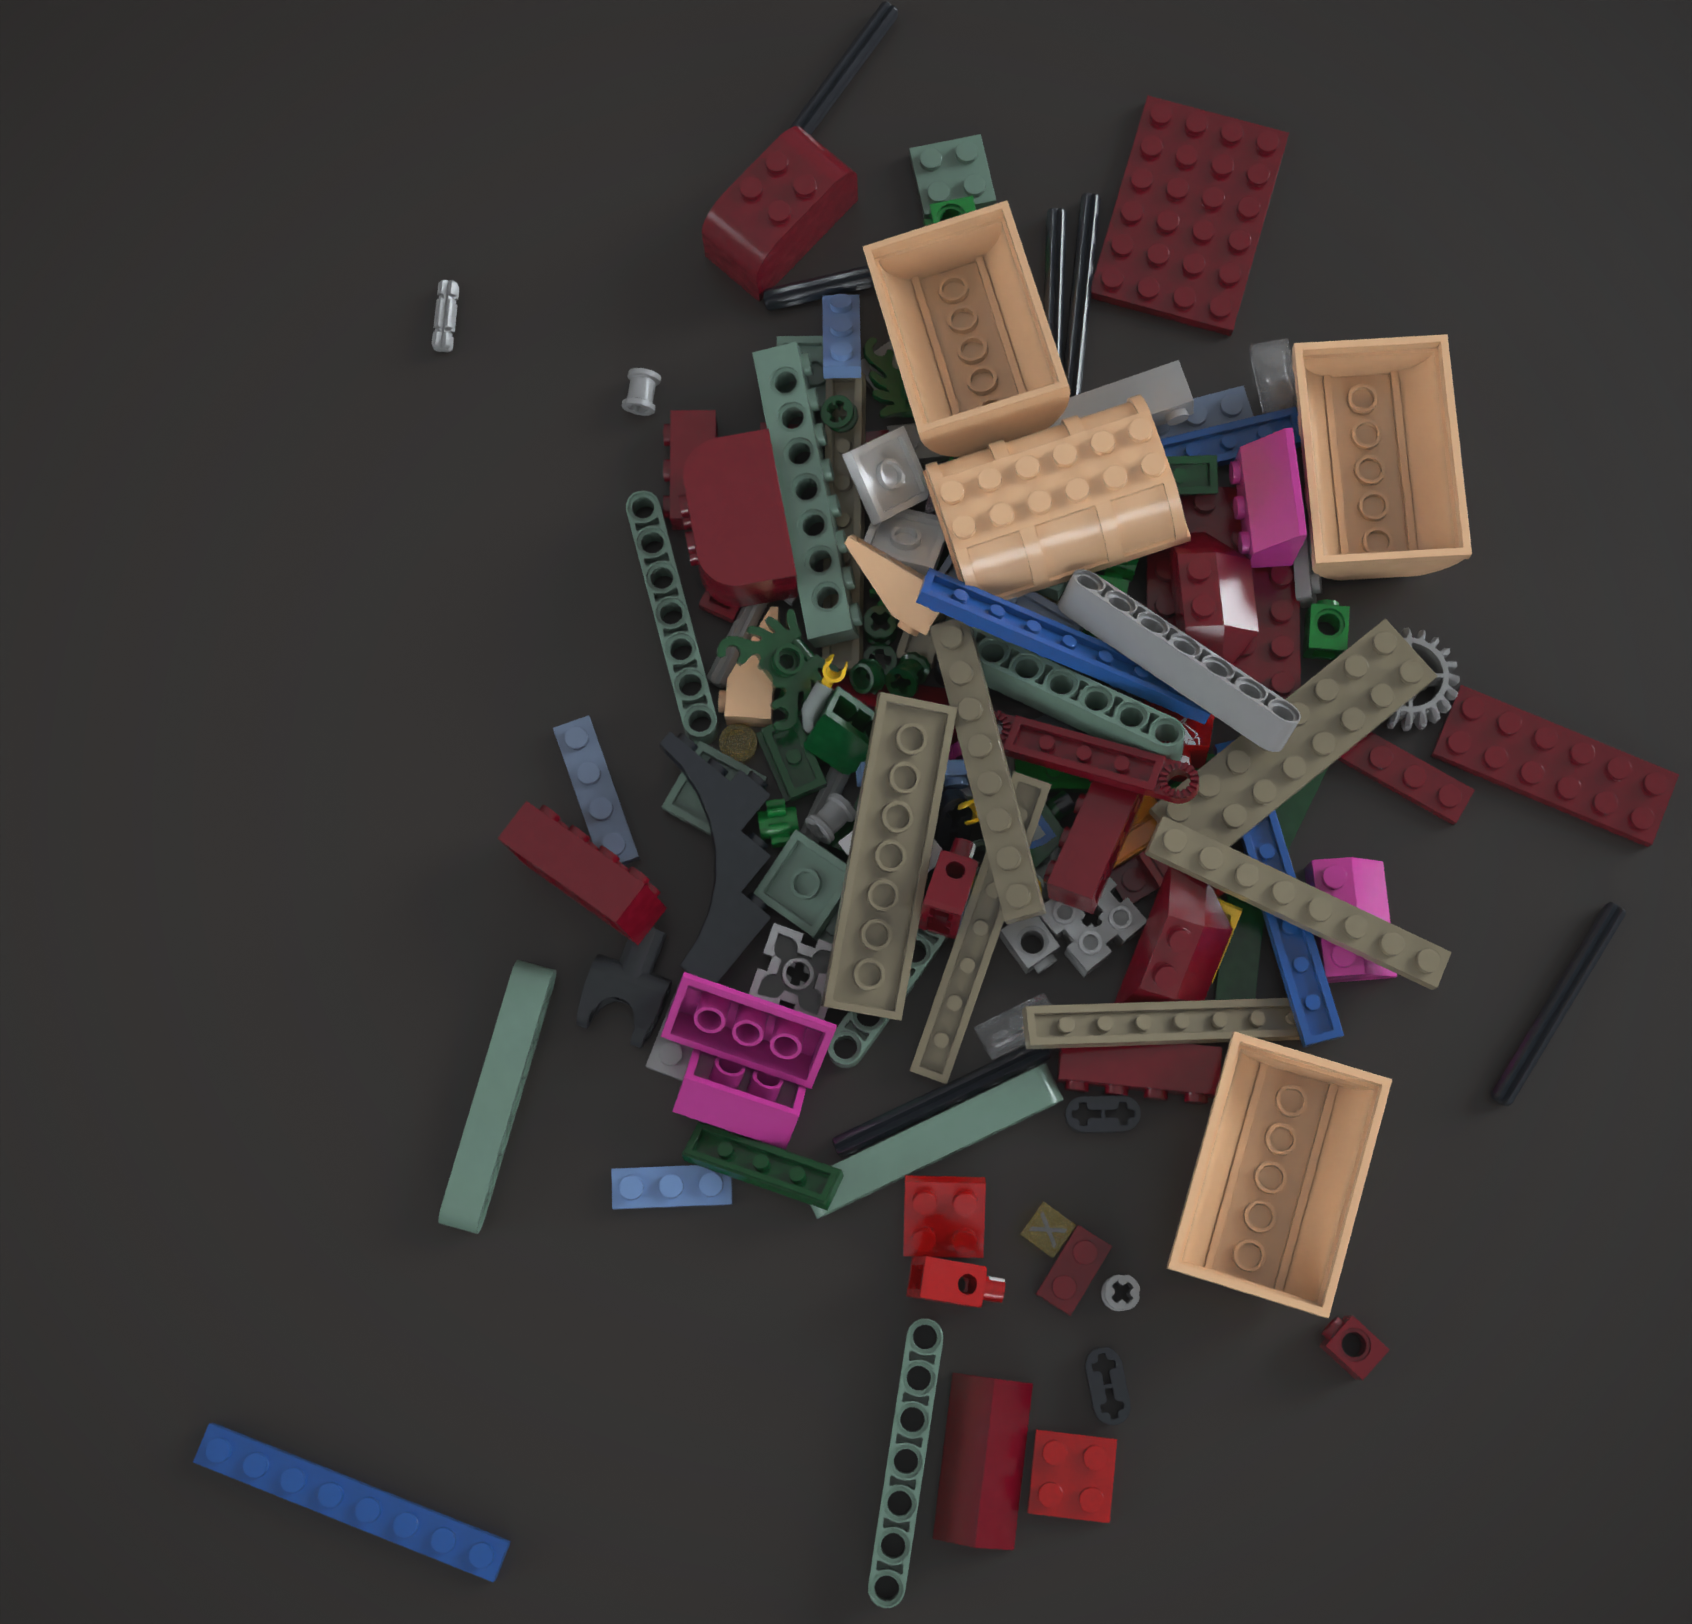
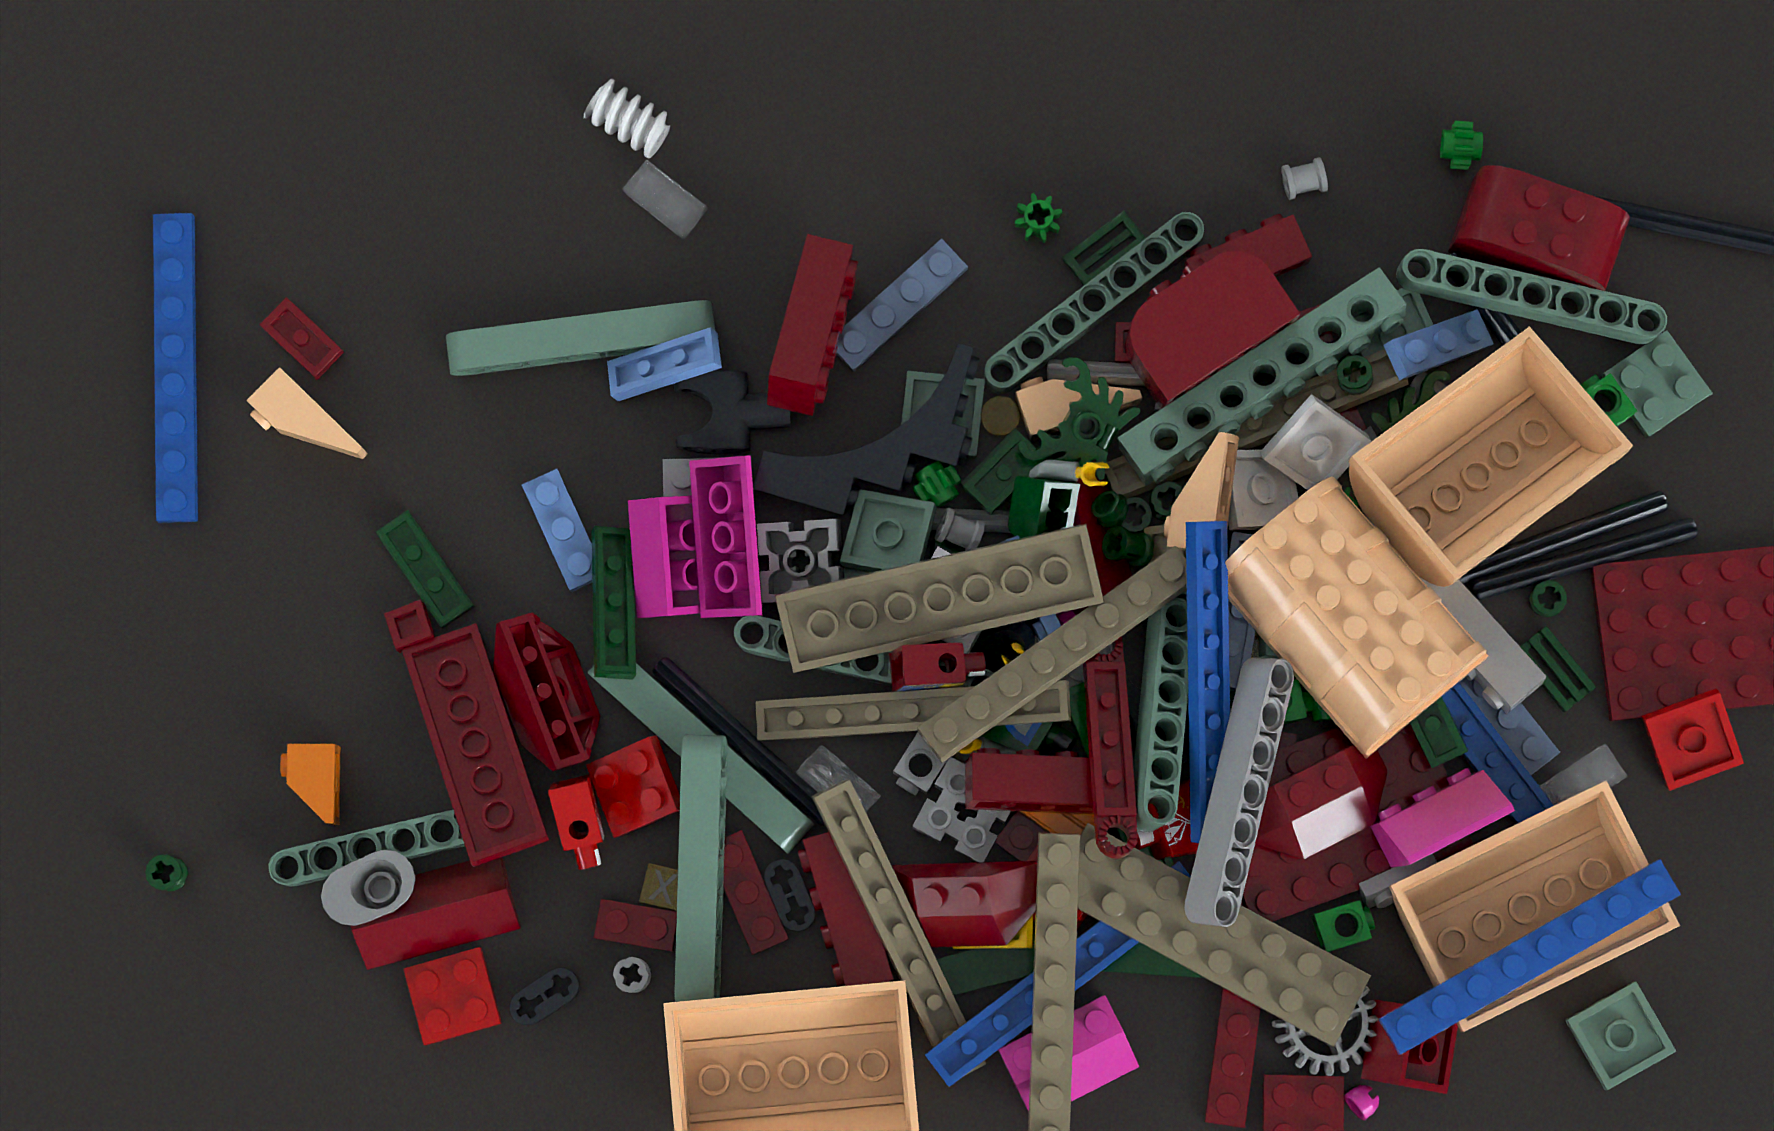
camera: 65 degrees right, 5 degrees up
none -> light nougat slope [246,367,368,459]
none -> dark red plate [259,297,344,380]
none -> orange slope [280,744,341,825]
none -> light grey piece [321,850,415,926]
none -> dark green tile [376,510,475,629]
none -> dark red plate [384,600,435,653]
none -> dark red plate [402,623,549,867]
none -> dark red wedge [493,612,600,771]
none -> white piece [583,78,670,159]
none -> medium blue plate [607,327,722,401]
none -> clear plate [622,159,708,239]
none -> sand green beam [675,734,727,1002]
none -> dark red plate [723,830,789,955]
none -> green gear [1014,193,1062,243]
none -> dark green tile [1062,211,1146,286]
none -> dark pink hinge [1344,1085,1379,1121]
none -> dark red slope [1361,999,1458,1094]
none -> blue plate [1378,859,1681,1055]
none -> sand green beam [1396,249,1667,344]
none -> green gear [1440,121,1483,170]
none -> dark green tile [1520,626,1596,712]
none -> dark green bush [1529,580,1567,617]
none -> sand green plate [1565,981,1676,1090]
none -> red plate [1642,688,1744,791]

